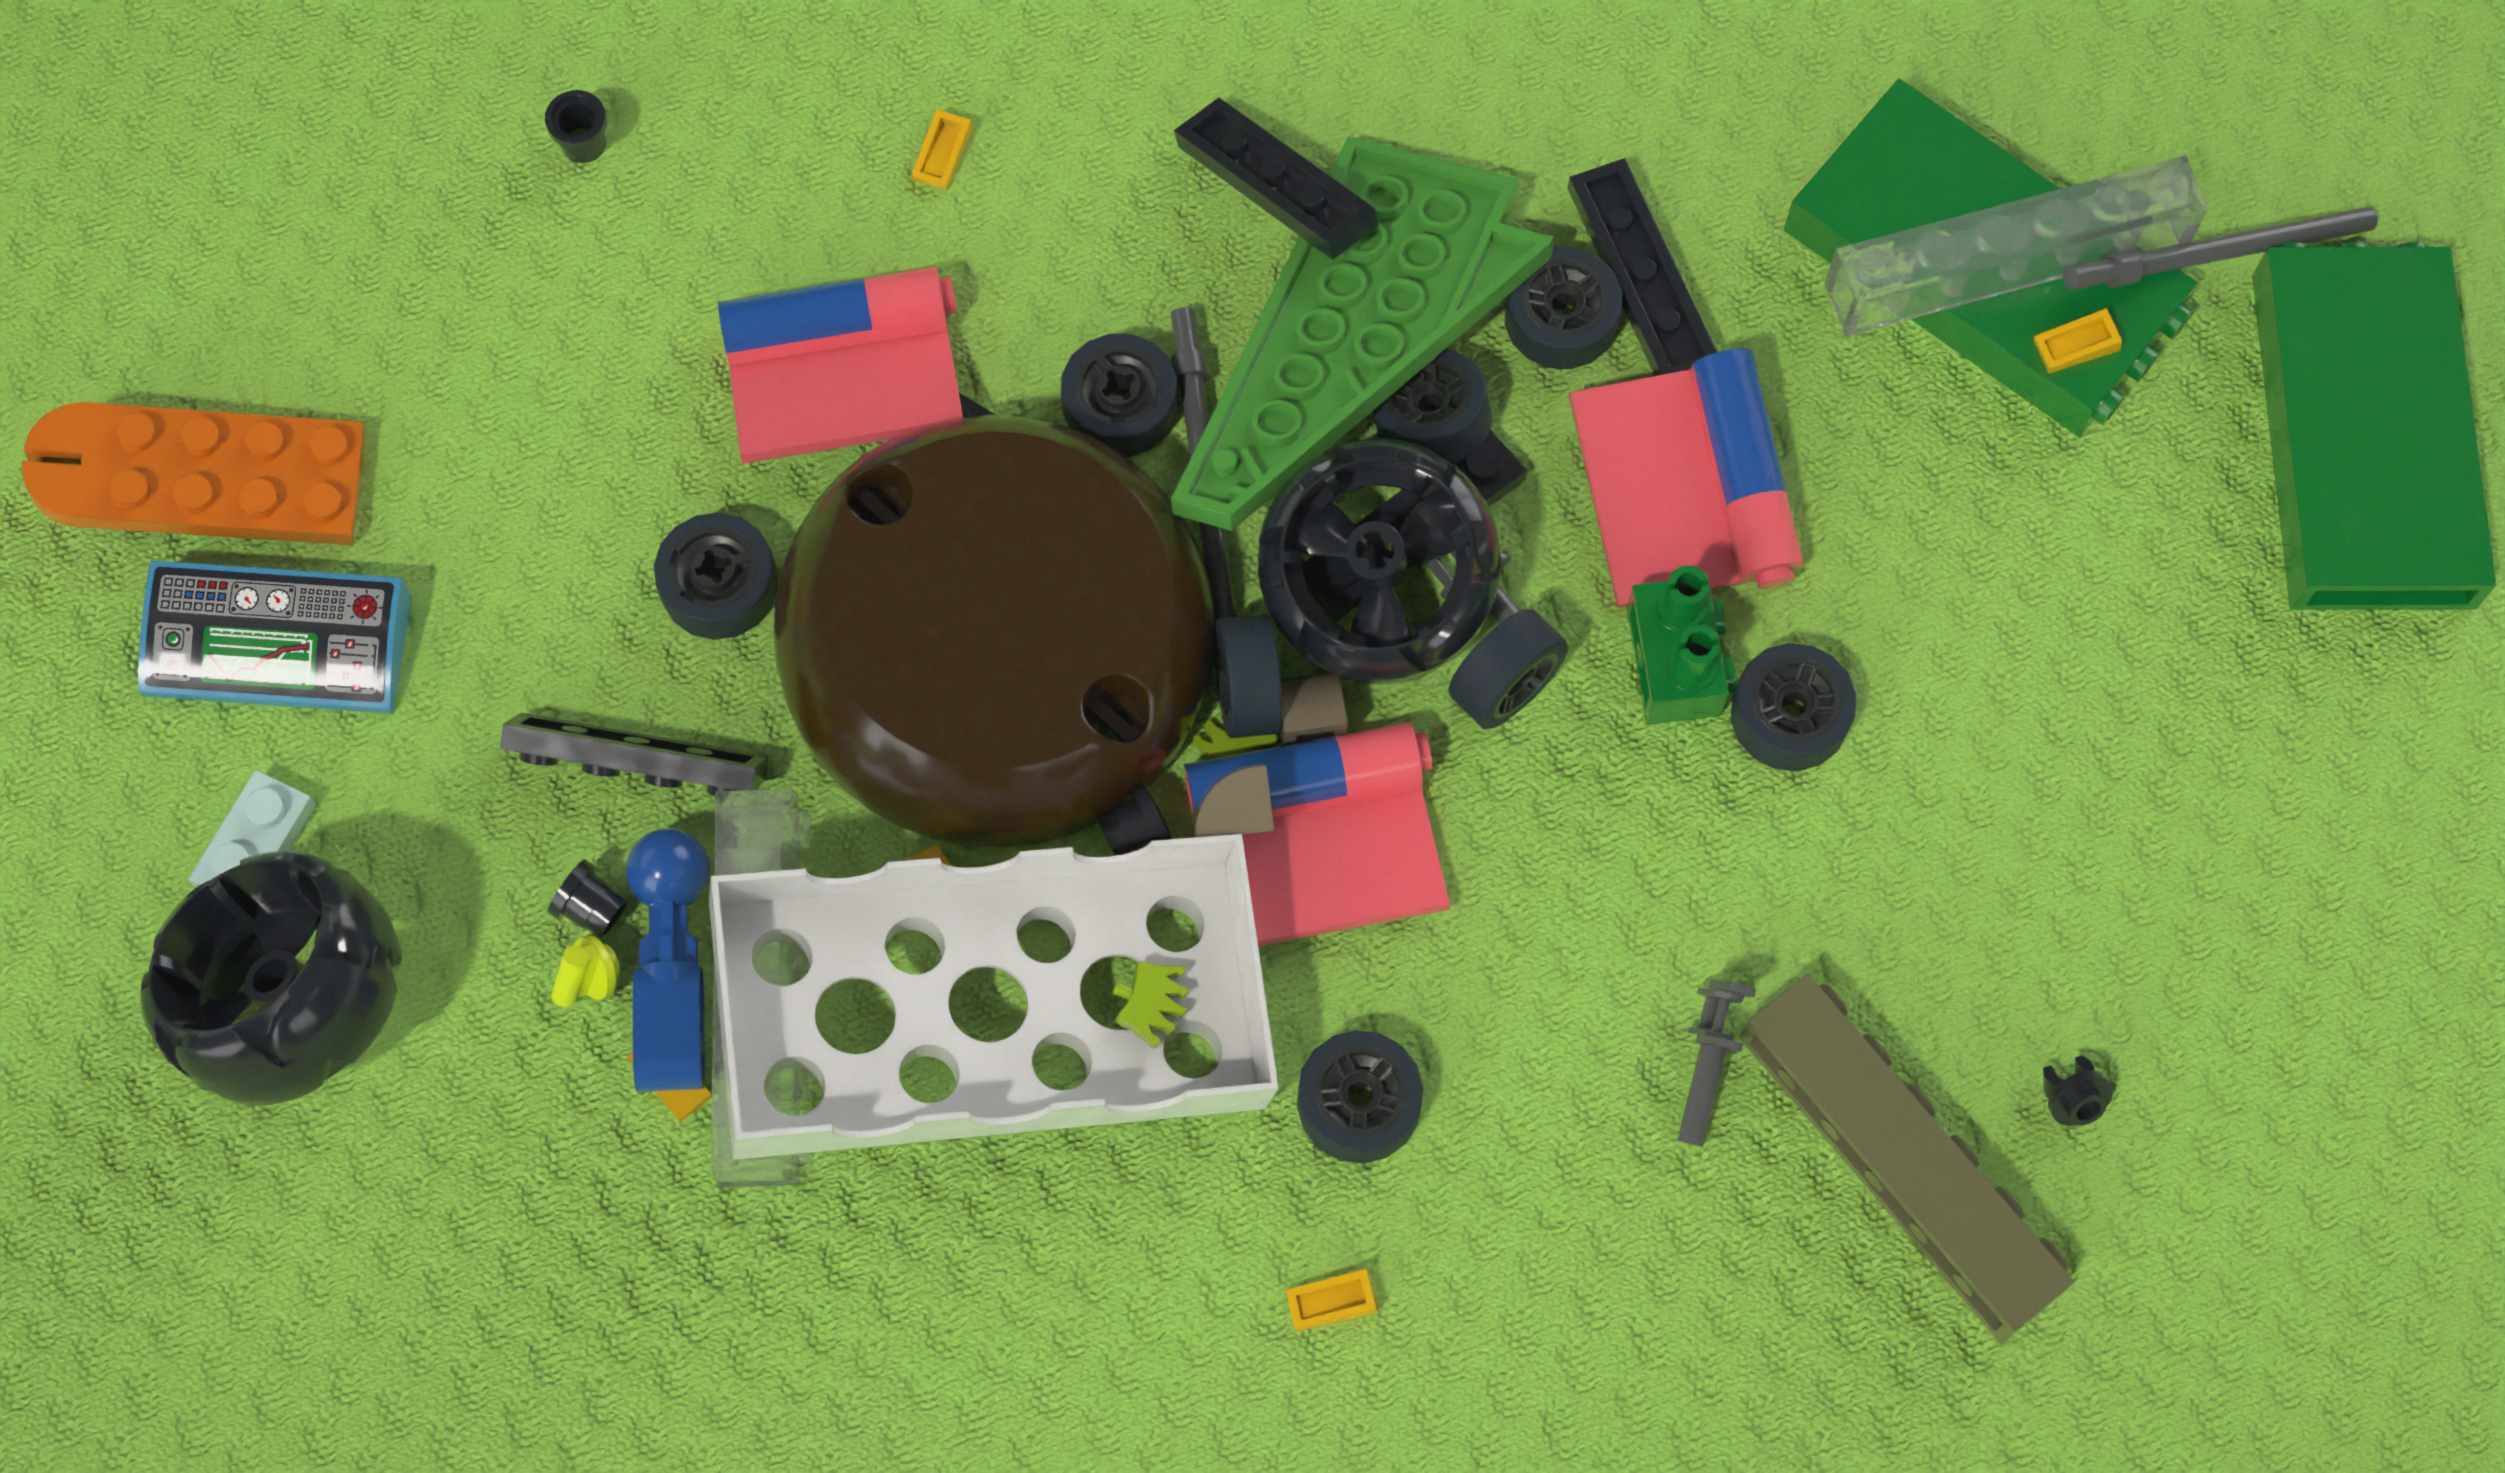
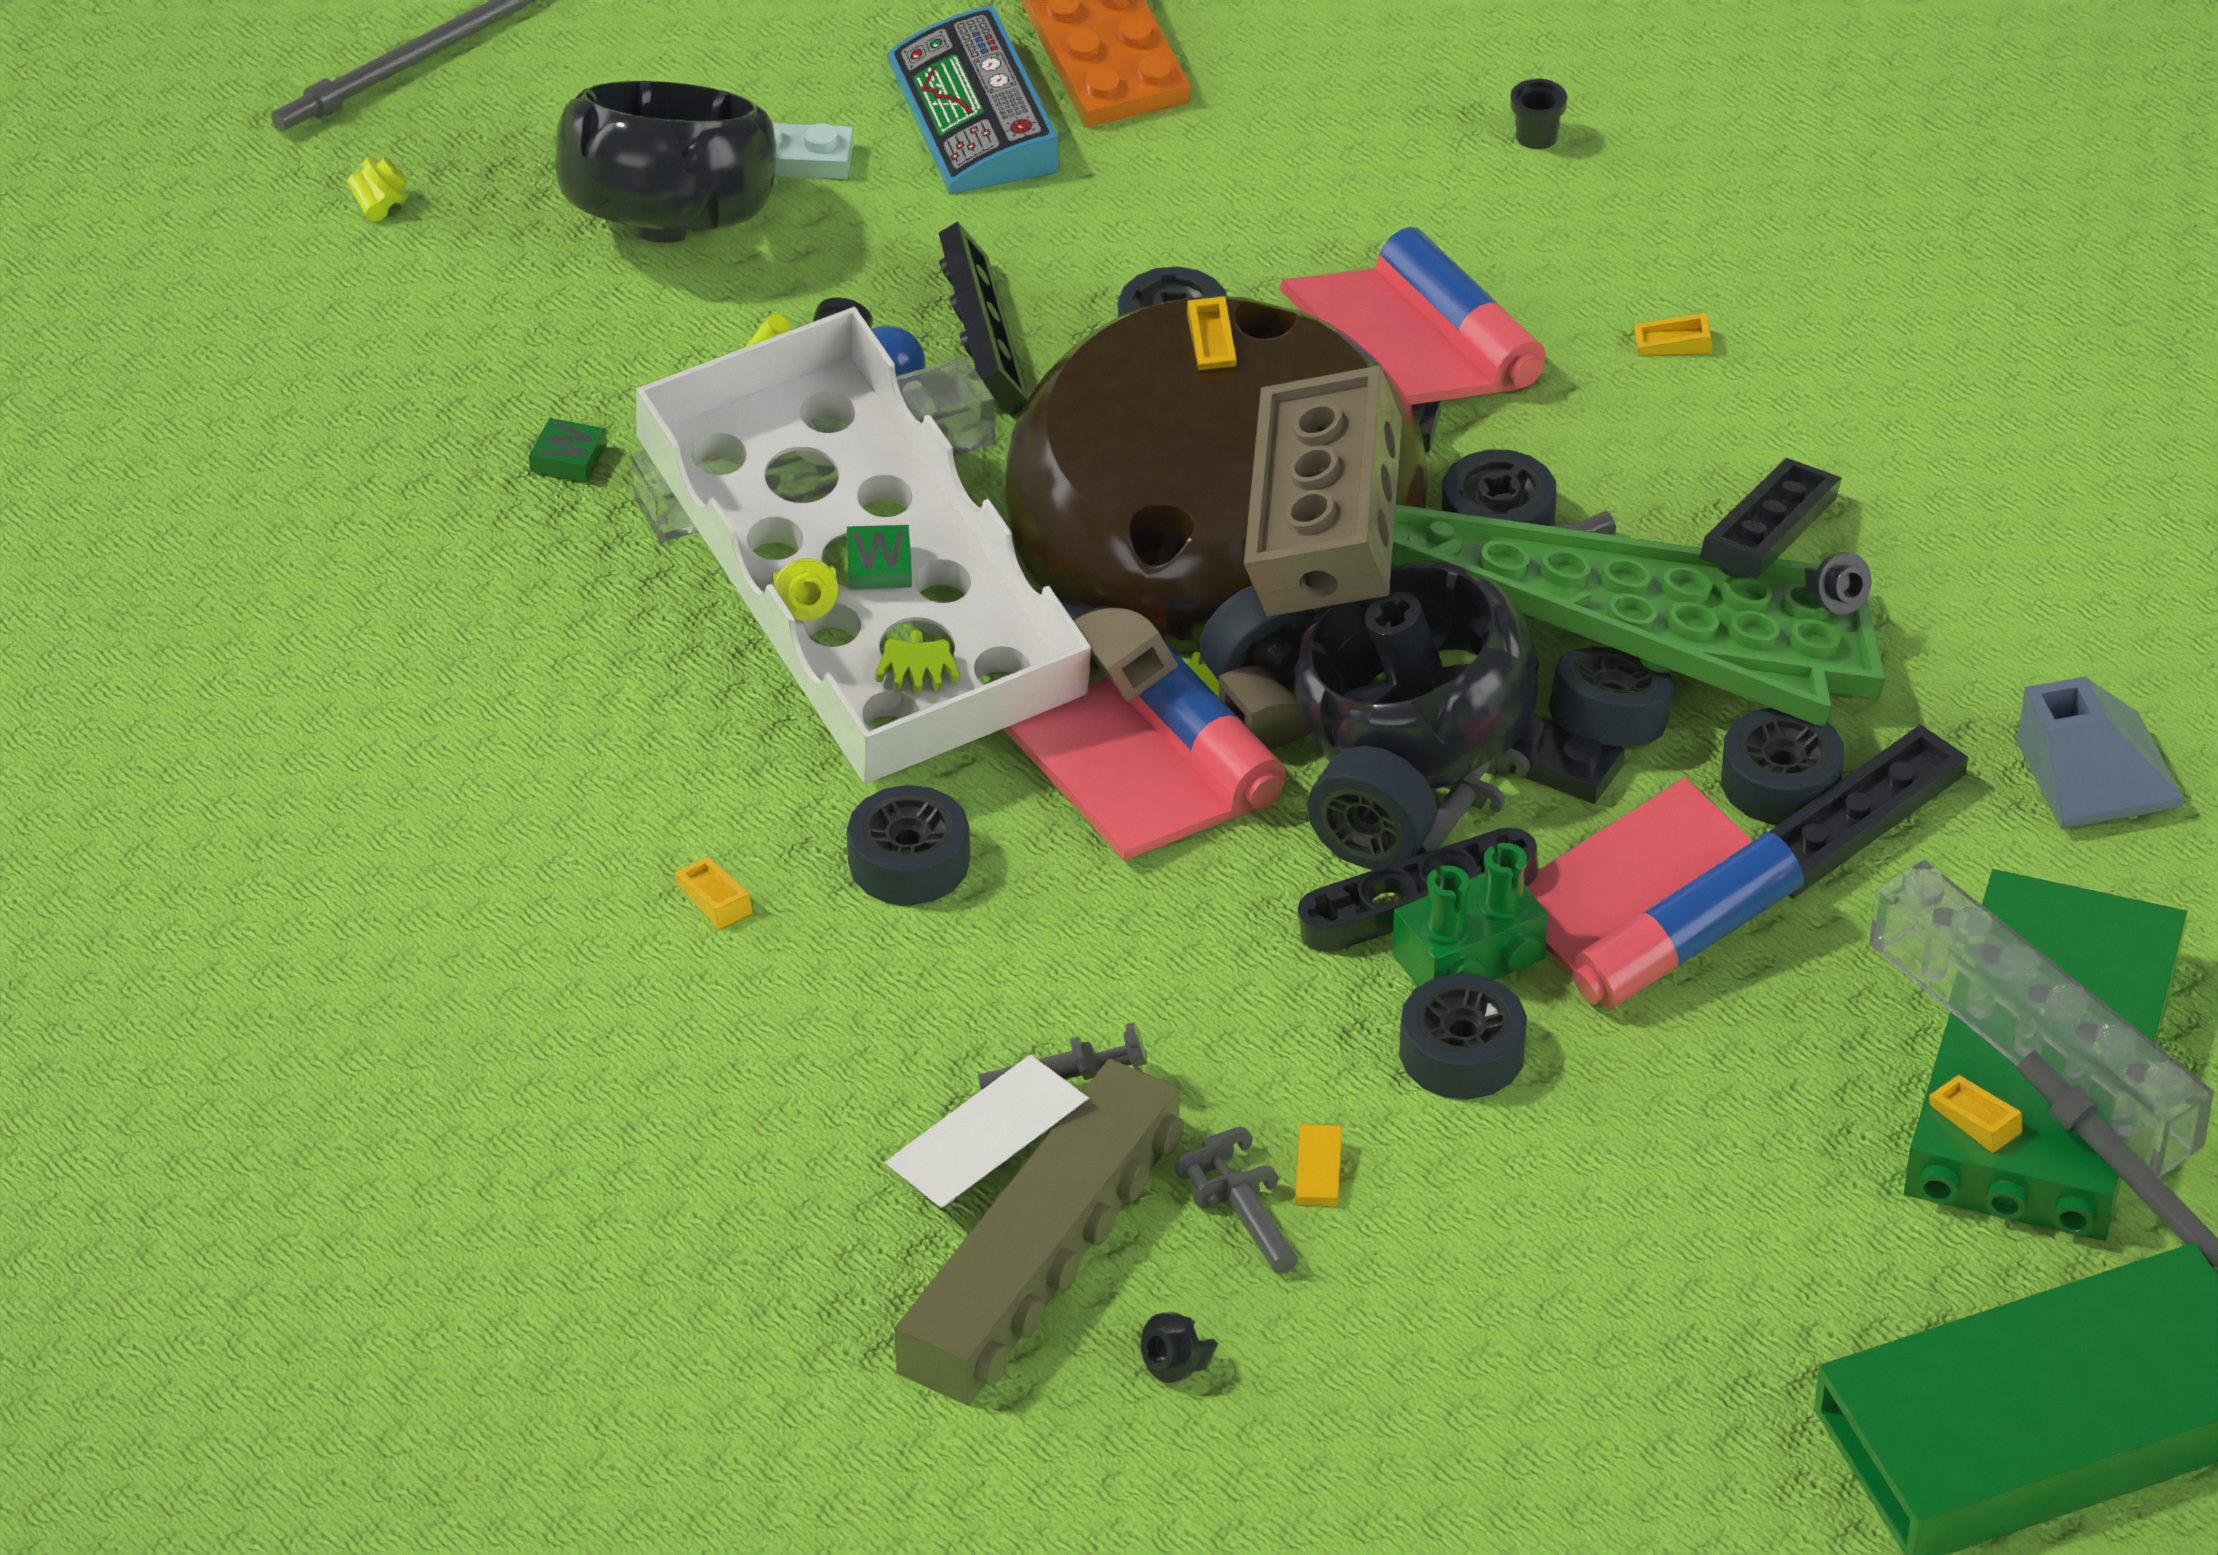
camera: 70 degrees right, 25 degrees down
none -> neon yellow plate [348,156,408,222]
none -> green tile [529,418,607,482]
none -> neon yellow plate [772,558,838,621]
none -> green tile [847,525,912,589]
none -> white sticker [884,1054,1089,1209]
none -> dark grey piece [1174,1127,1298,1274]
none -> yellow piece [1187,296,1236,371]
none -> dark tan brick [1244,365,1402,617]
none -> yellow piece [1295,1124,1342,1207]
none -> black beam [1298,827,1539,952]
none -> black plate [1805,551,1872,615]
none -> sand blue slope [2017,677,2184,829]

